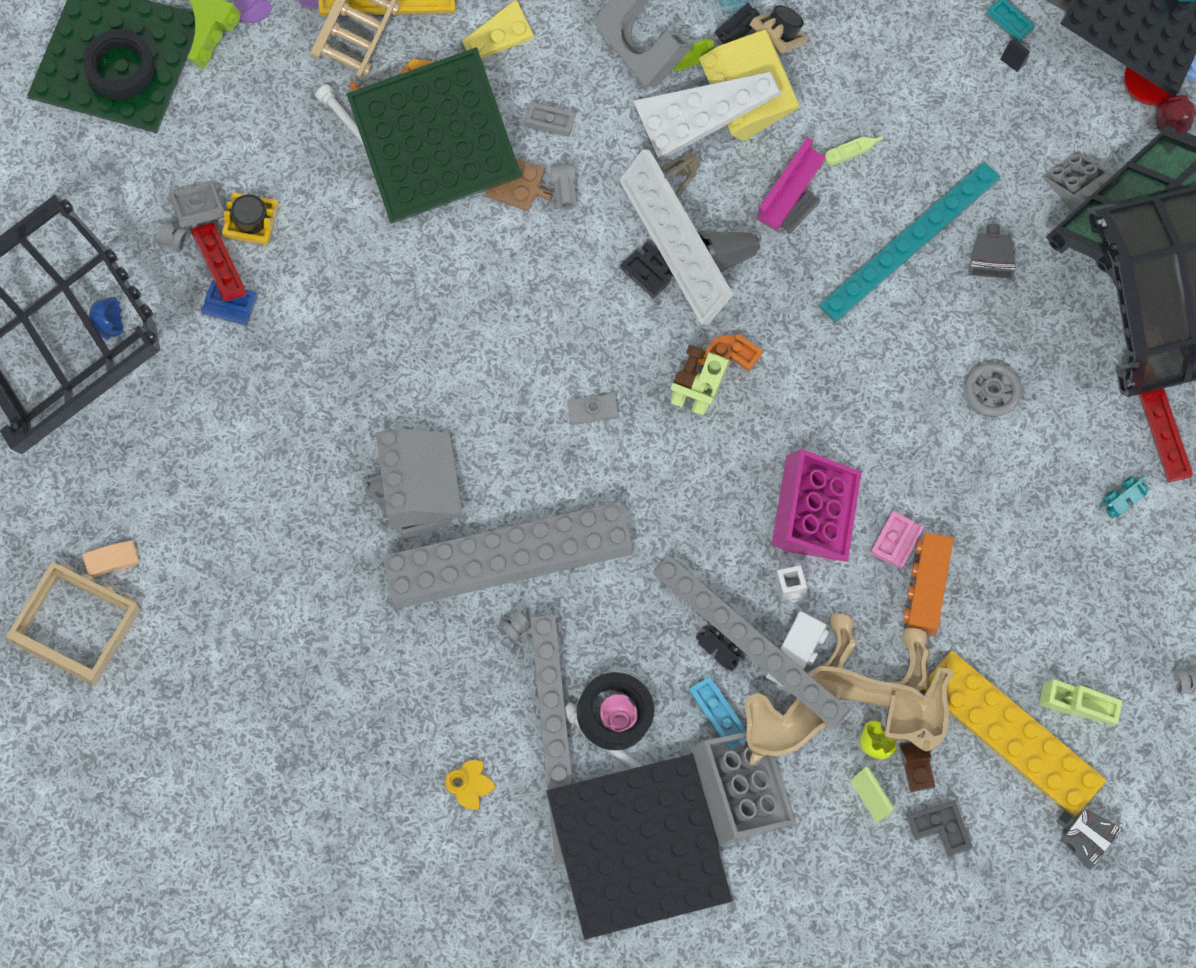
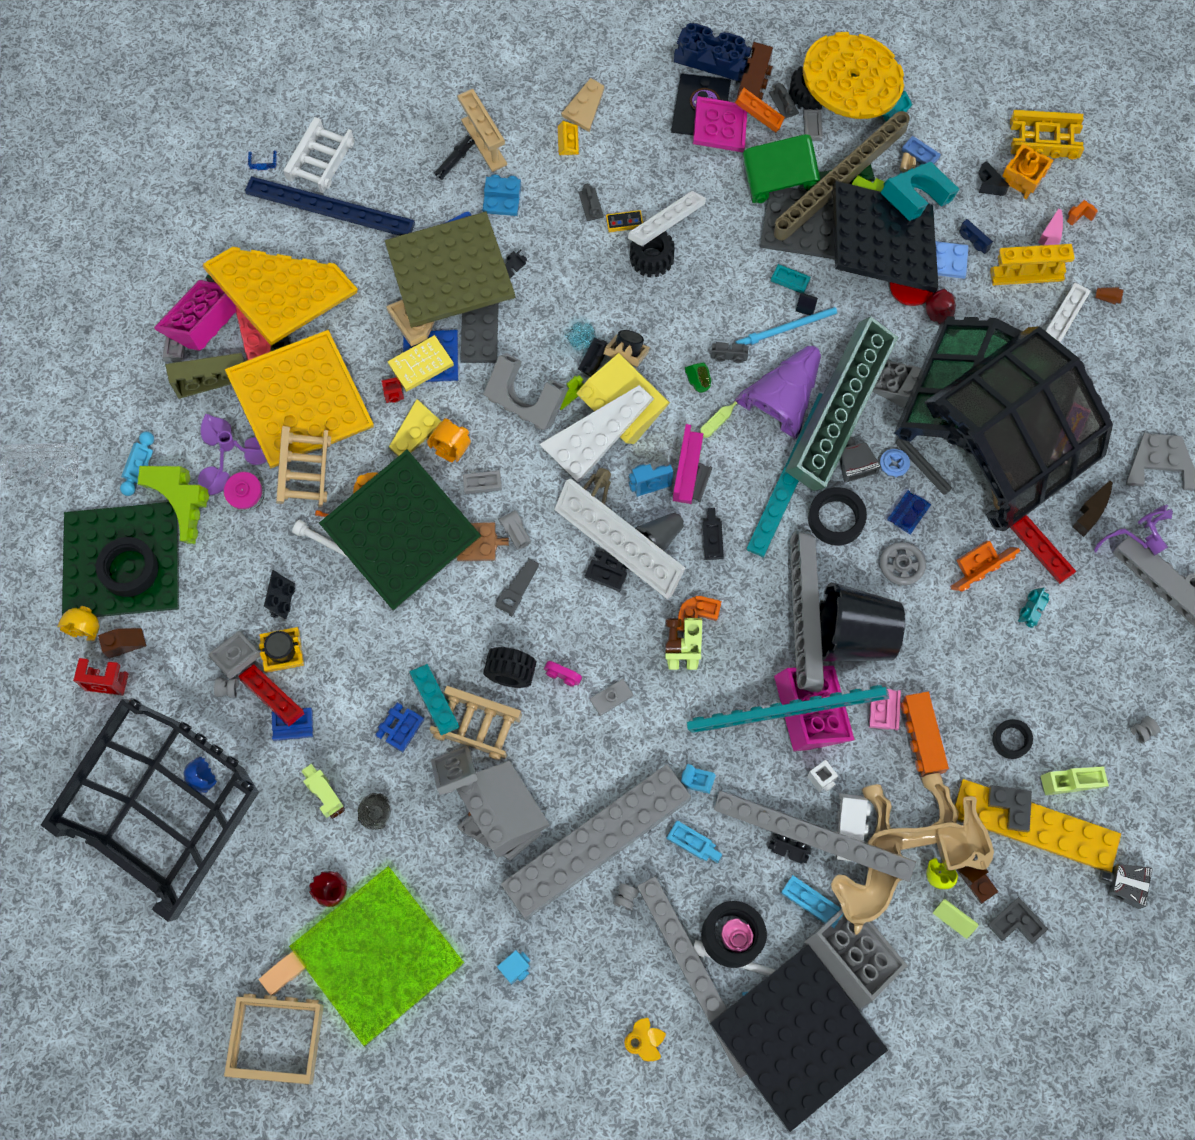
camera: 20 degrees left, 0 degrees up
none -> yellow cylinder [57,606,99,641]
none -> red panel [73,658,129,696]
none -> reddish brown slope [98,628,147,659]
none -> dark pink piece [224,472,265,512]
none -> black hinge [264,570,295,620]
none -> clear neon green plate [289,866,465,1047]
none -> yellowish green hips [302,764,345,819]
none -> dark red hair [309,871,347,907]
none -> clear smoke hair [358,793,391,830]
none -> blue plate [375,702,425,753]
none -> teal plate [409,664,459,735]
none -> light orange brick [427,418,471,462]
none -> tan fence [430,686,522,760]
none -> light grey plate [431,745,478,795]
none -> black tyre [483,647,537,688]
none -> dark grey piece [495,558,539,617]
none -> medium azure brick [497,950,530,985]
none -> dark pink plate [544,661,582,687]
none -> dark azure plate [628,464,673,497]
none -> medium azure hinge [666,821,722,863]
none -> medium azure bracket [681,764,716,794]
none -> green rock [685,362,711,393]
none -> teal plate [687,685,889,733]
none -> black hinge [702,508,724,560]
none -> dark grey hinge [711,342,749,363]
none -> medium lavender cone [734,346,821,439]
none -> medium azure bar [735,307,837,345]
none -> sand green brick [785,316,898,491]
none -> light grey beam [790,531,824,693]
none -> black tyre [808,487,867,546]
none -> black cone [819,582,905,661]
none -> light blue gear [880,449,910,478]
none -> clear blue plate [887,490,931,535]
none -> dark grey axle [896,438,952,495]
none -> orange bracket [950,540,1020,592]
none -> dark grey plate [988,785,1032,833]
none -> black tyre [992,719,1033,759]

